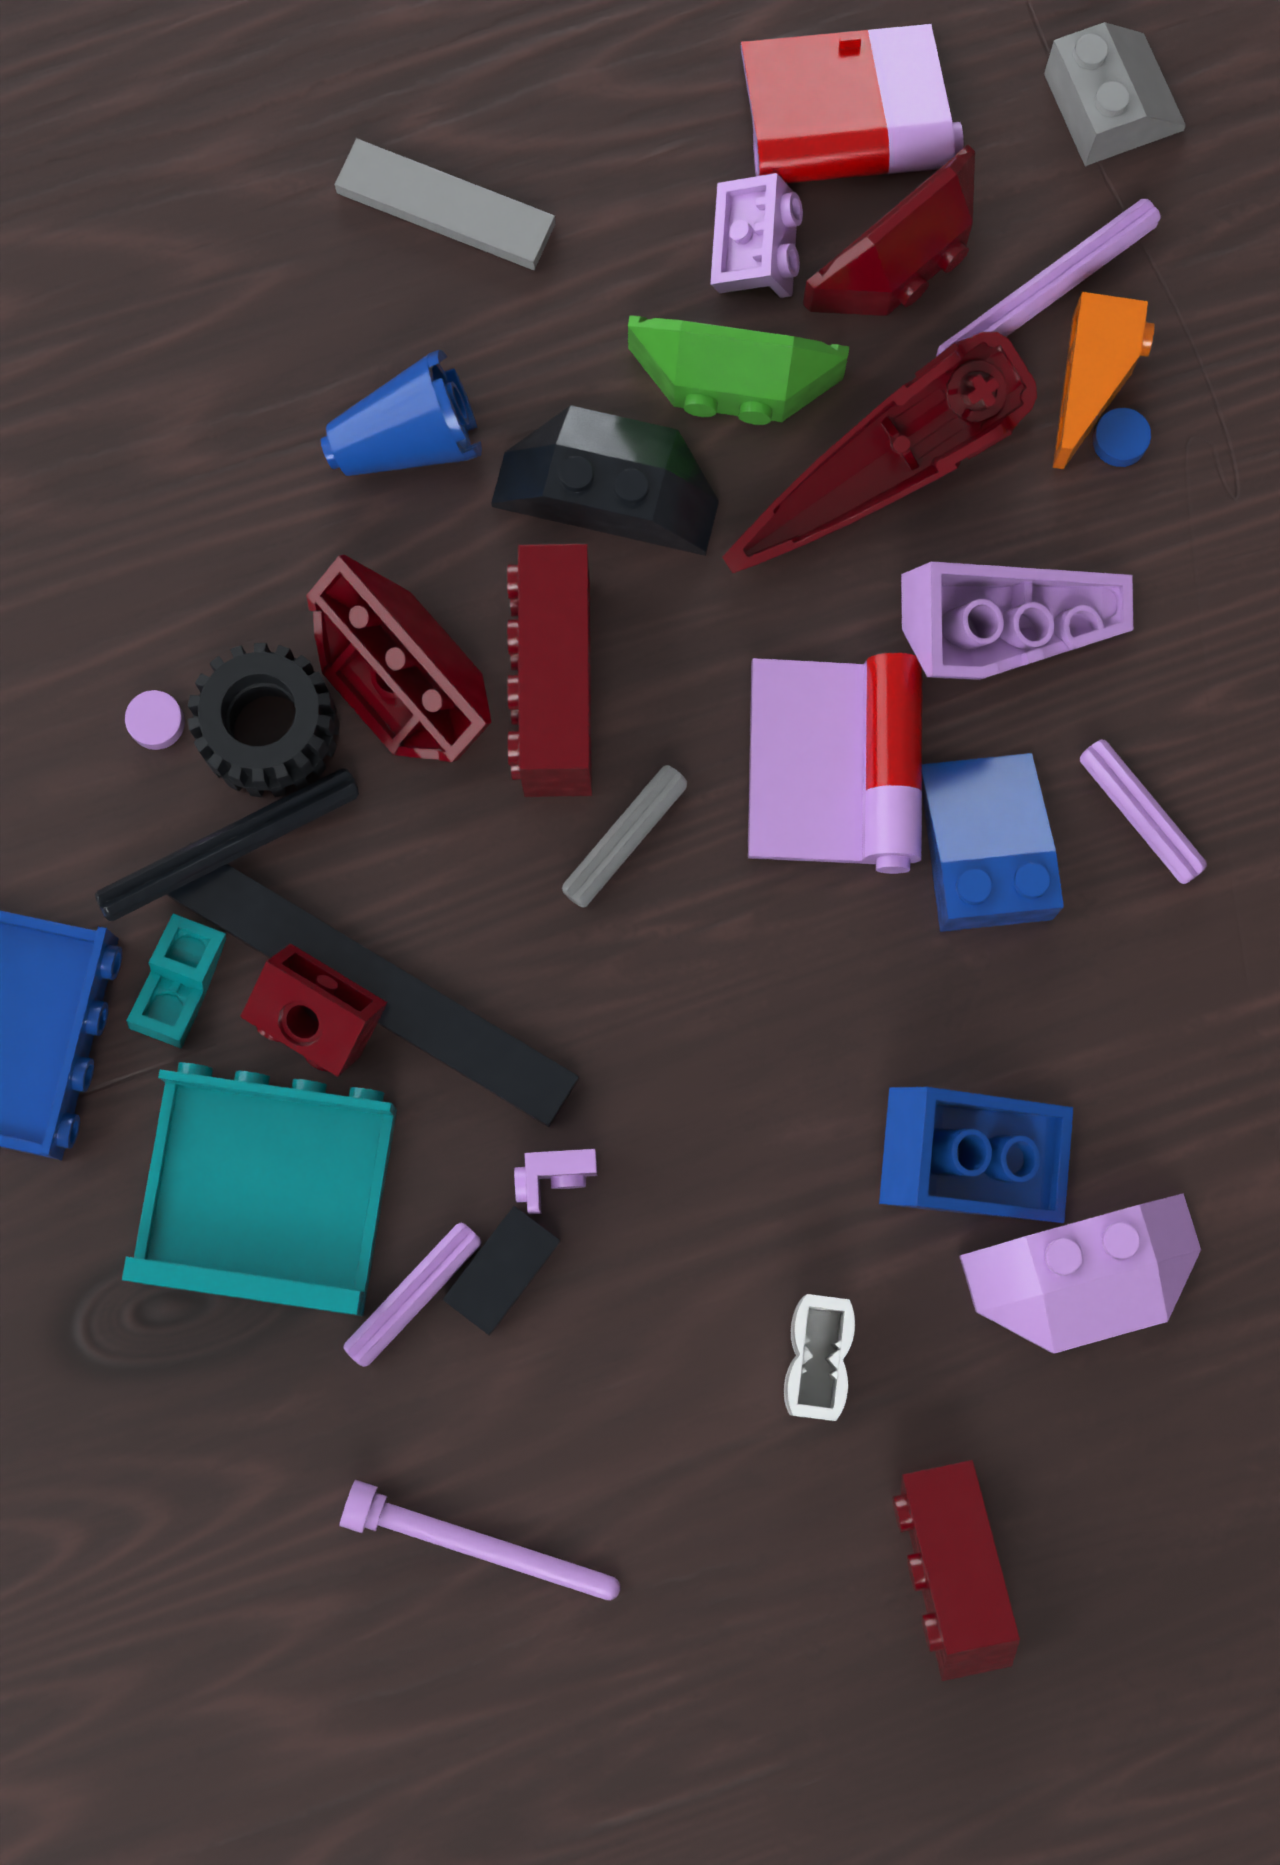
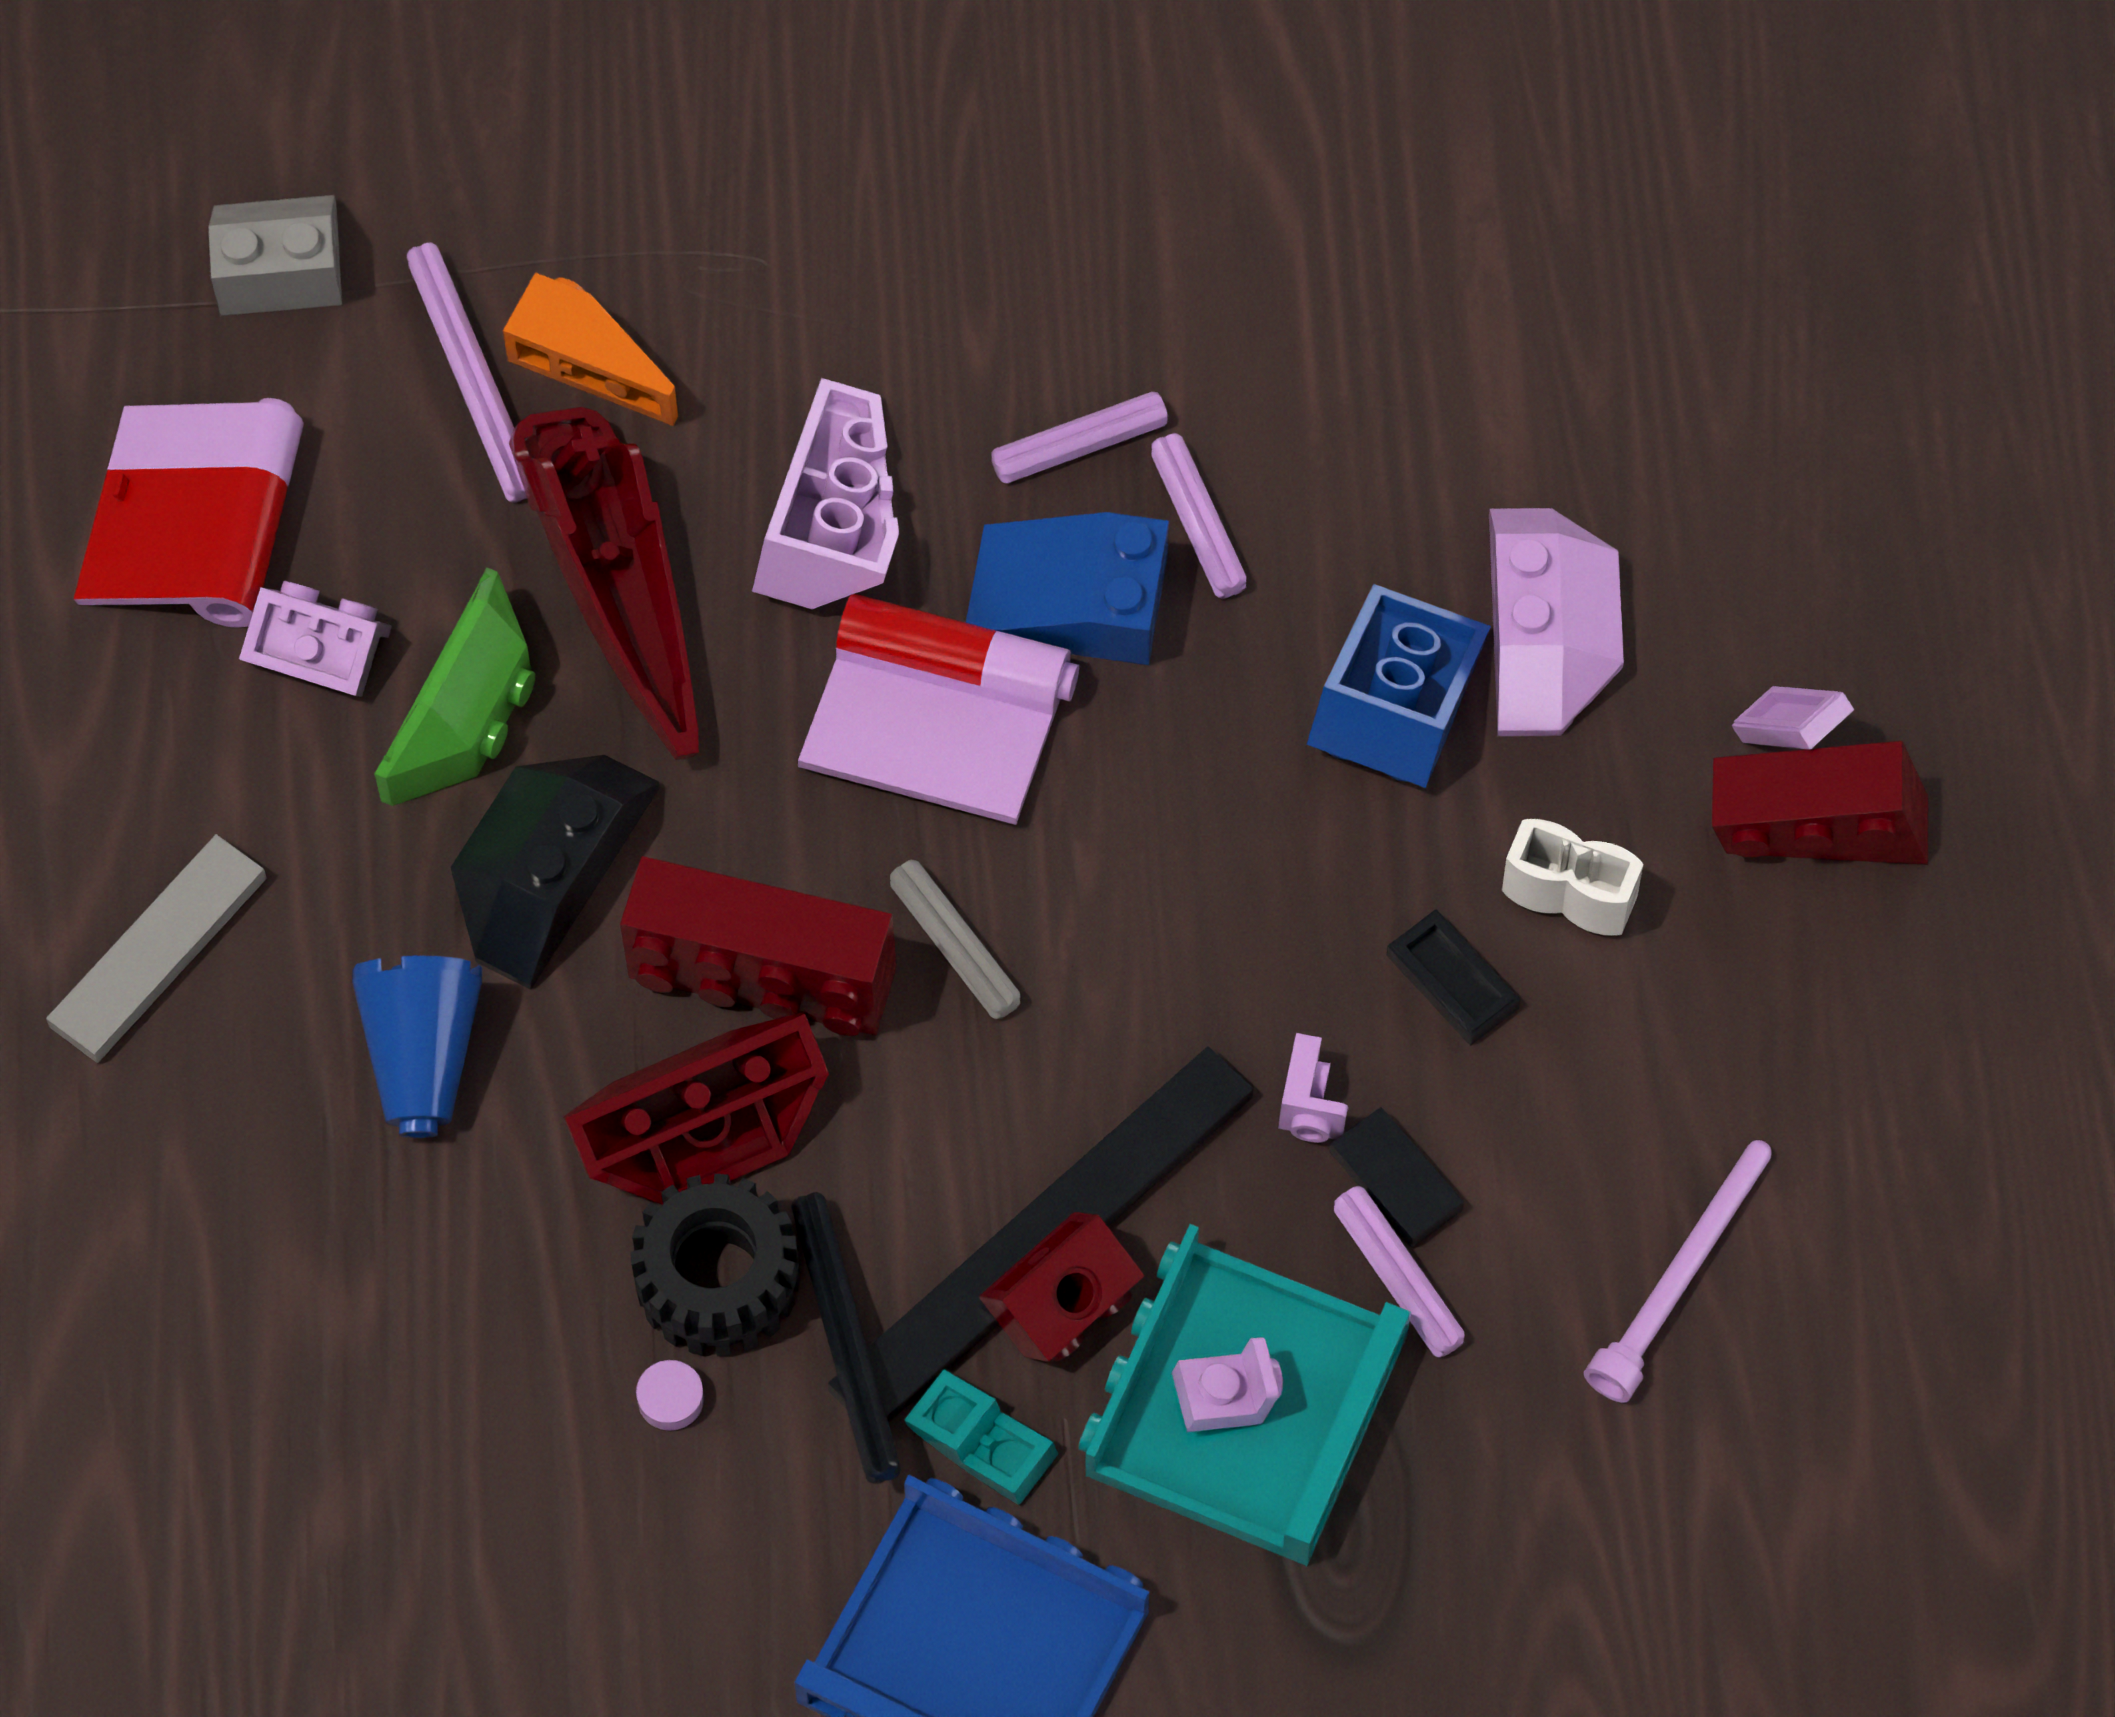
camera: 75 degrees left, 15 degrees down
dark red wedge [803,144,975,316] -> none
blue tile [1093,408,1151,467] -> none
none -> lavender axle [1151,433,1246,599]
none -> lavender bracket [1172,1337,1283,1432]
none -> black tile [1386,909,1520,1046]
none -> lavender tile [1731,686,1854,750]

